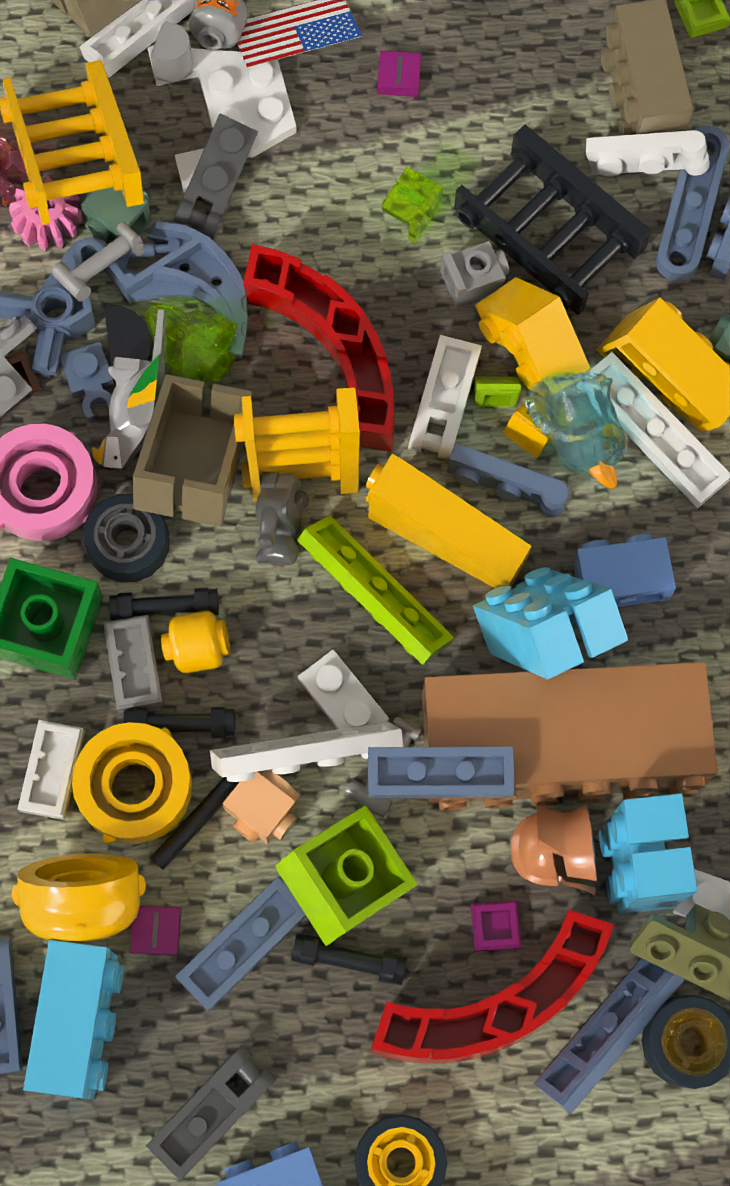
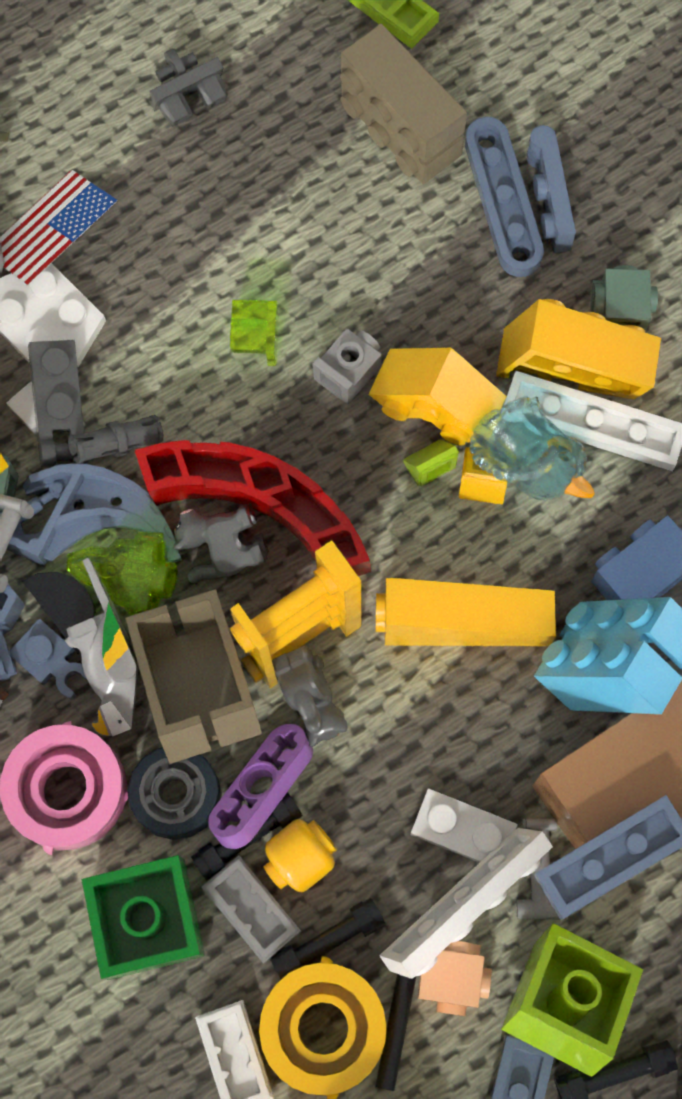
camera: 25 degrees left, 0 degrees up
lime plate [297,515,454,665] -> none
magenta tile [377,50,421,97] -> none
white plate [408,335,482,460] -> none
sand blue plate [447,443,569,518] -> none
black fence [454,124,652,316] -> none
white plate [586,130,710,177] -> none
none -> dark grey pin [68,415,164,464]
none -> dark grey animal [173,503,269,584]
none -> medium lavender beam [208,724,313,849]

